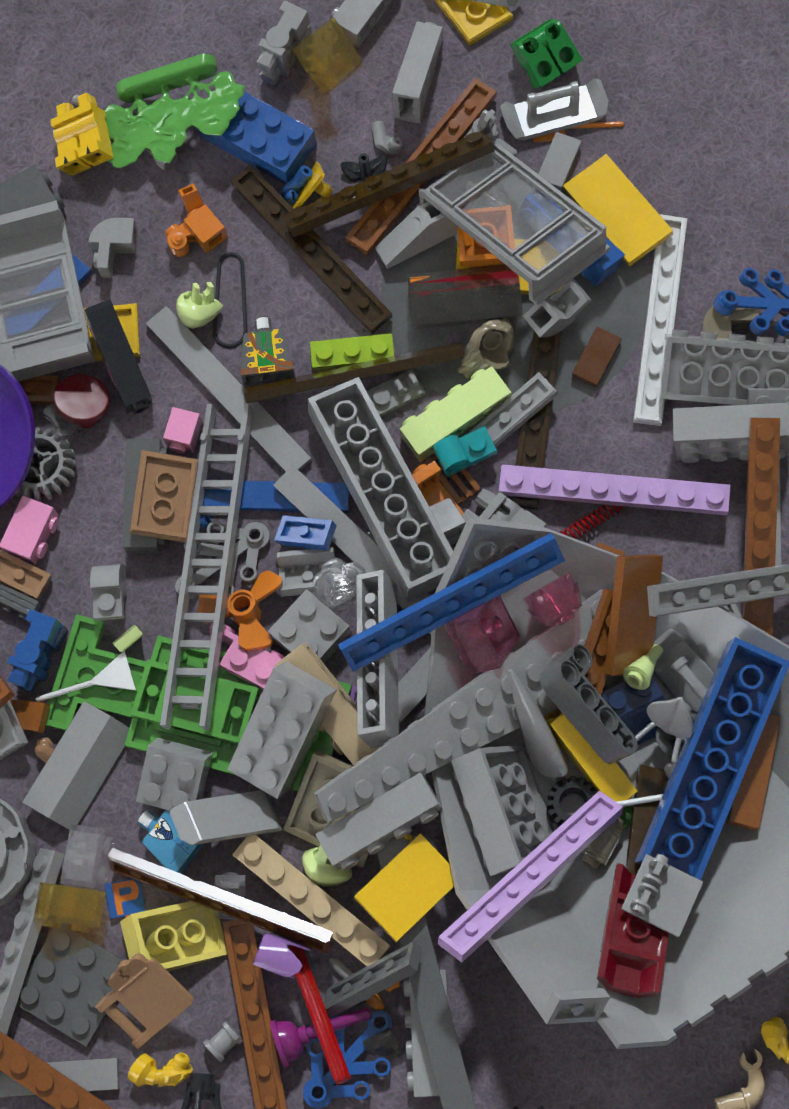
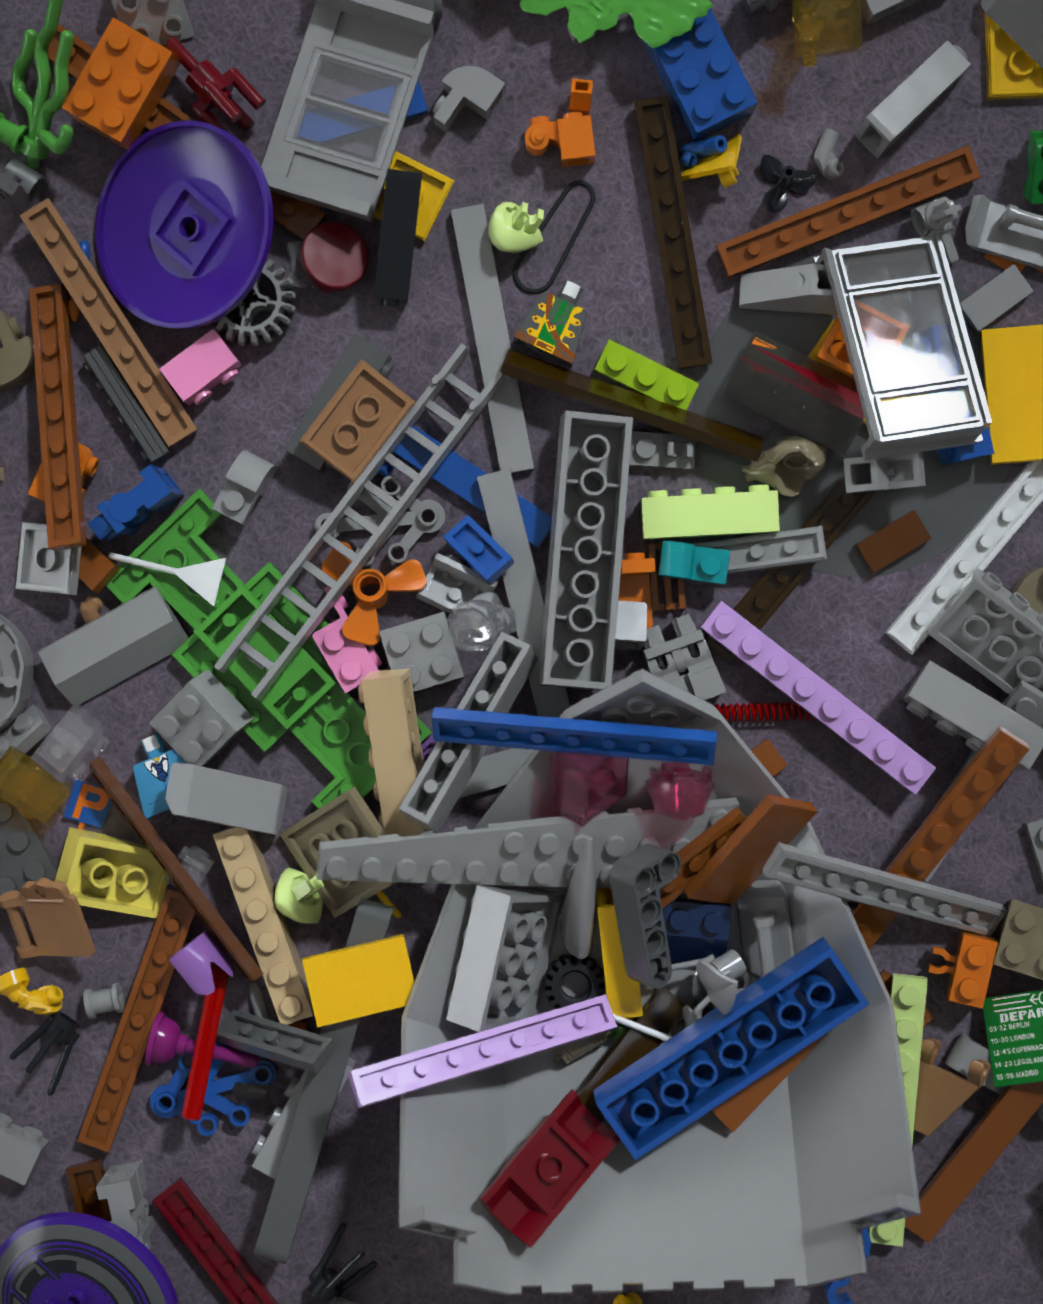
camera: 30 degrees right, 15 degrees up
yellowish green tile [113,625,143,652] -> none
bright pink brick [163,407,203,454] -> none
light grey brick [227,661,337,799] -> none
dark brown plate [284,130,495,237] -> none
light grey brick [315,772,442,870] -> none
light grey hinge [621,854,703,938] -> none
yellowish green cone [623,644,663,690] -> none

